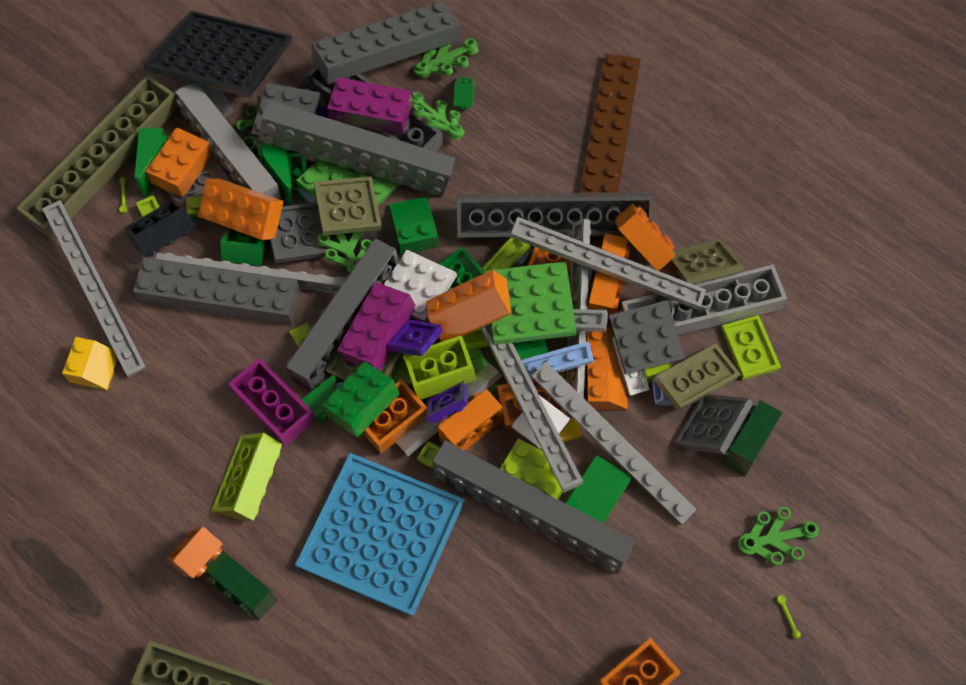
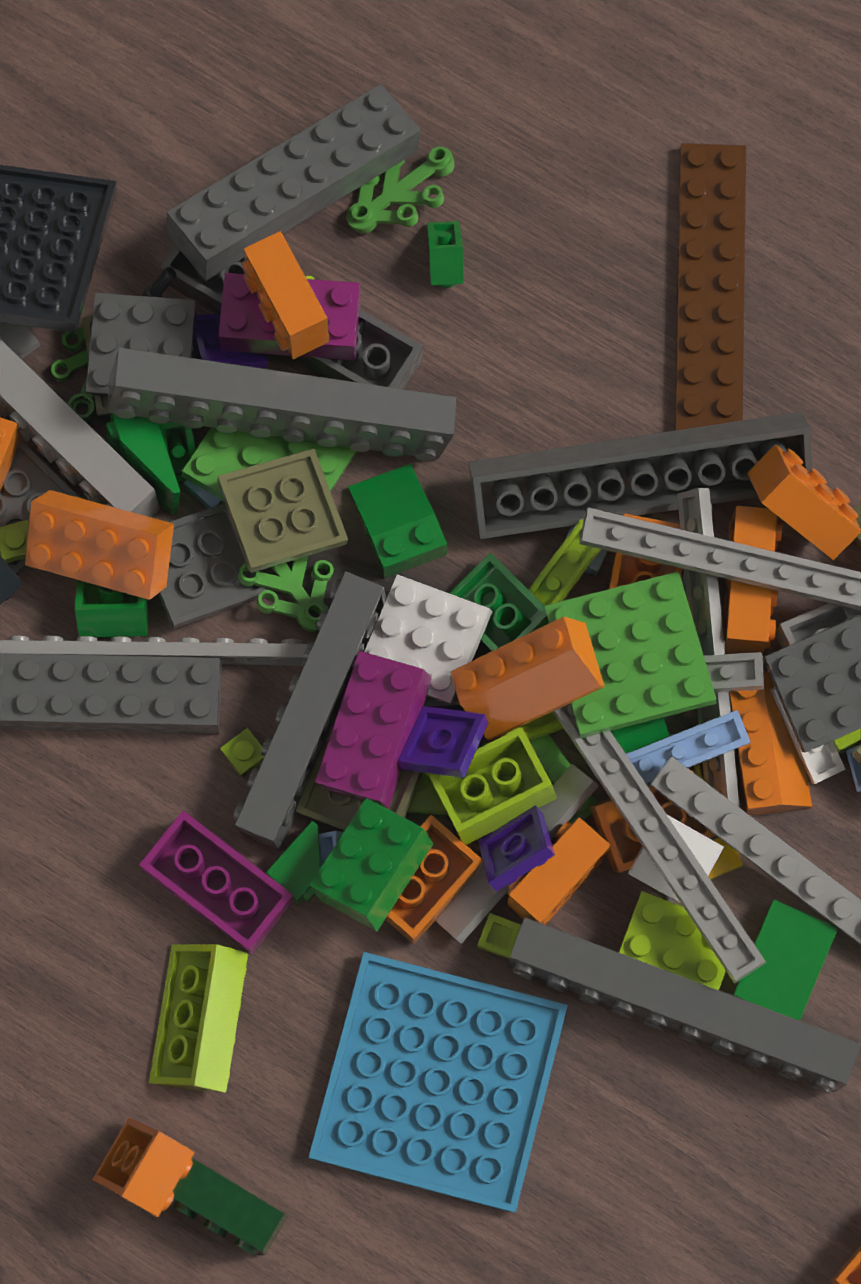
camera: 10 degrees left, 10 degrees up
bright green plant [411,92,465,140] -> none
none -> orange brick [241,231,329,359]

